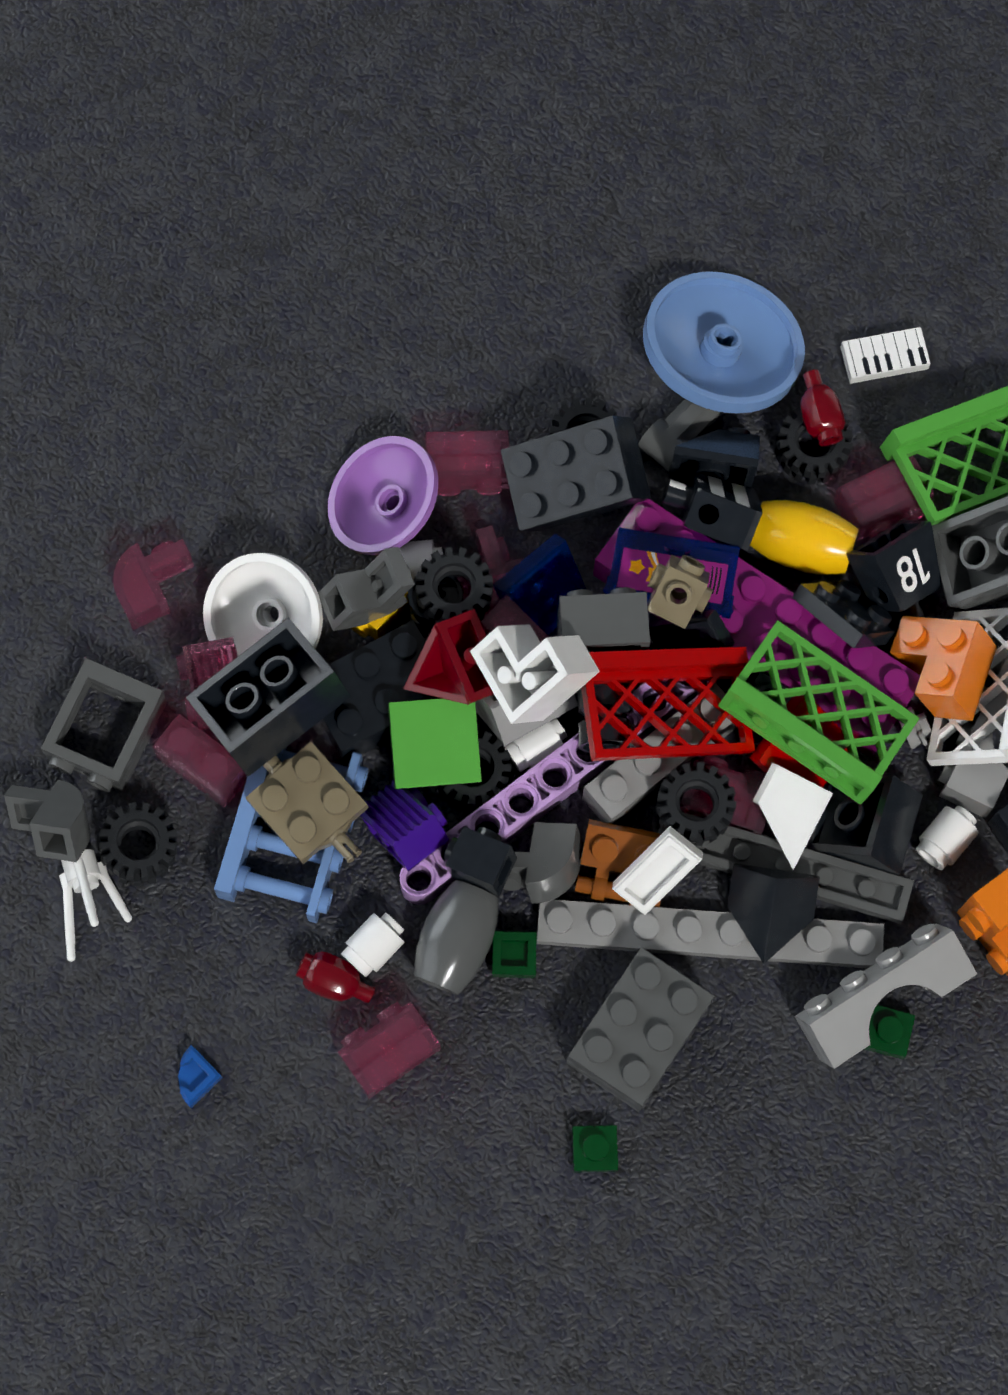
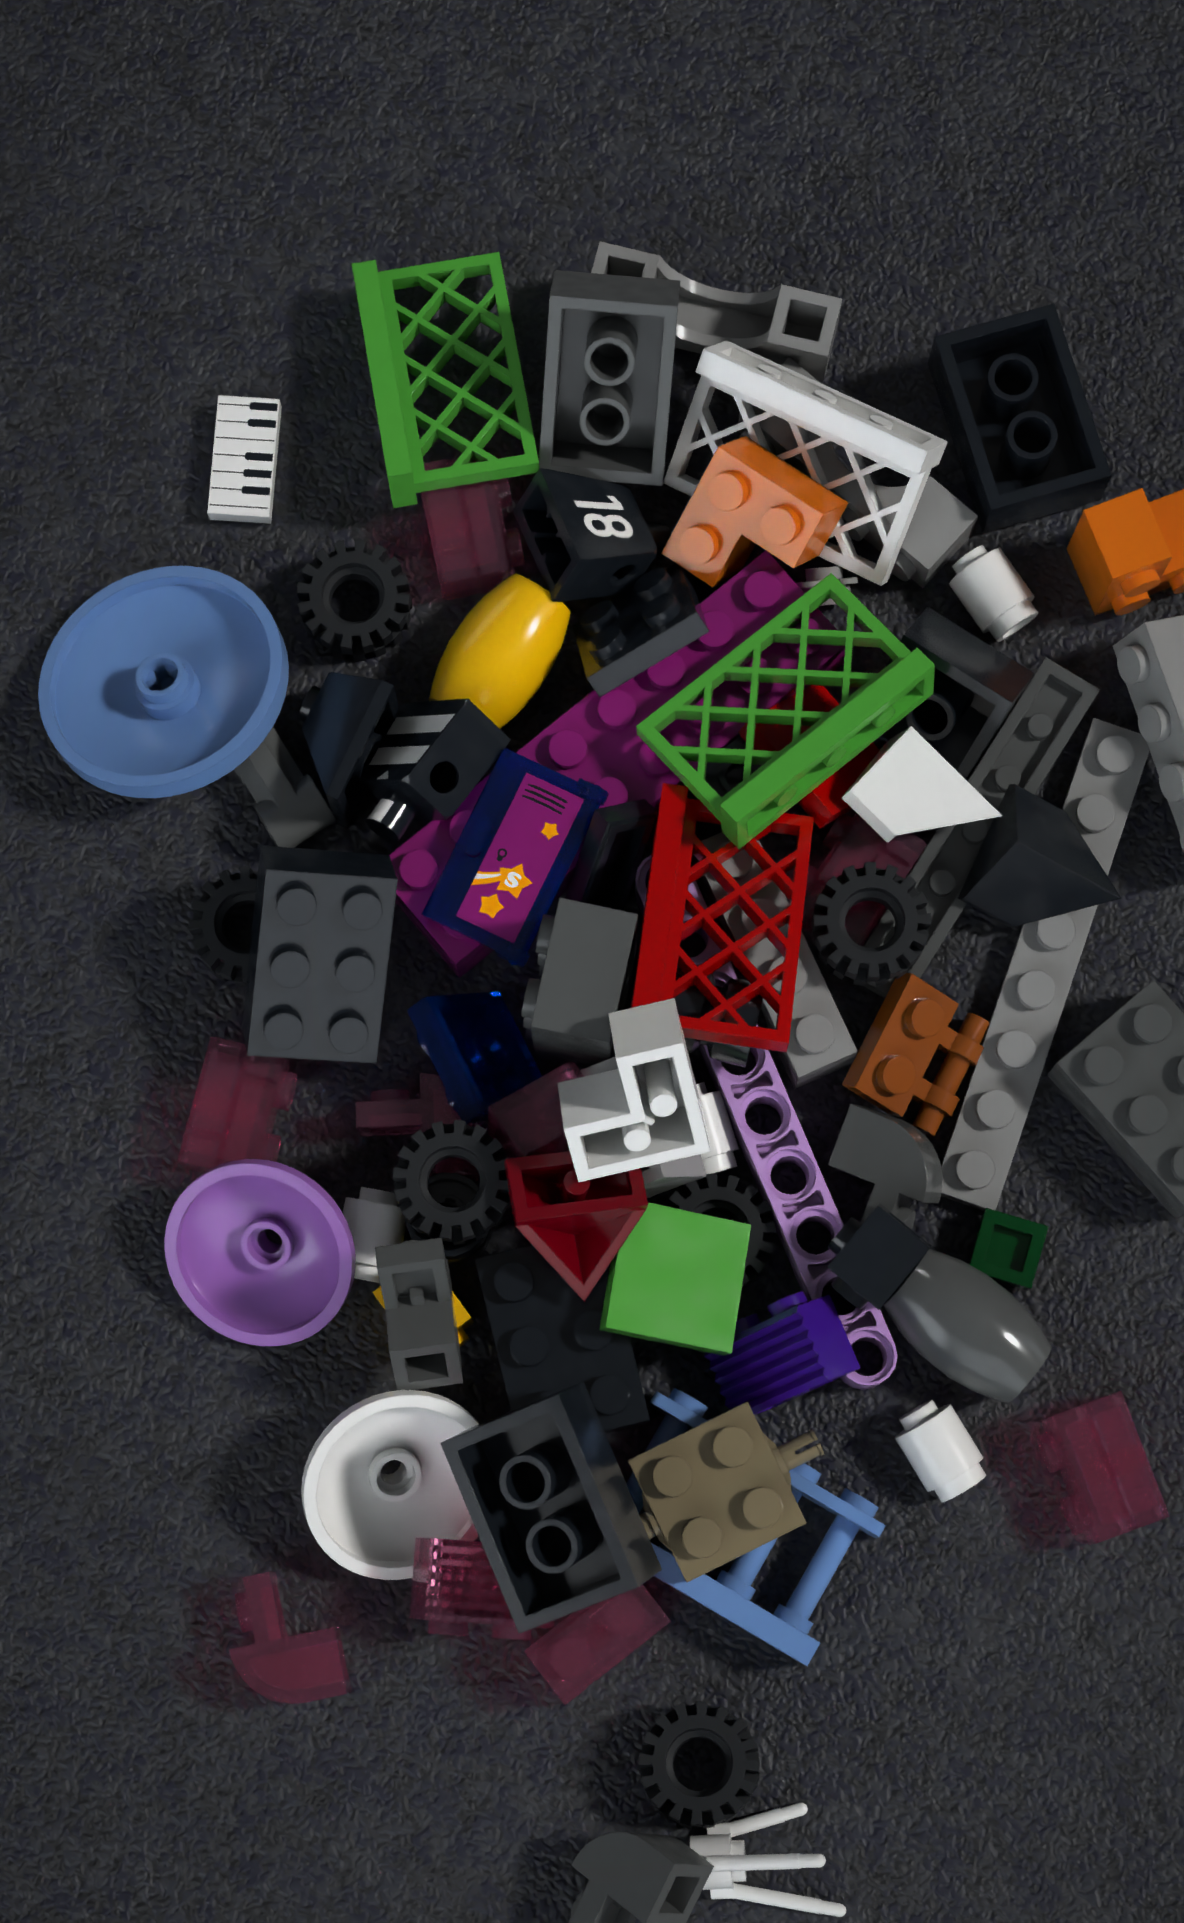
camera: 70 degrees left, 5 degrees up
dark grey window [41,658,167,792] -> none
blue tile [178,1045,223,1108] -> none
dark red plant [295,951,375,1004] -> none
white tile [612,826,703,915] -> none
dark tan brick [648,554,713,629] -> none
dark red plant [800,370,845,446] -> none

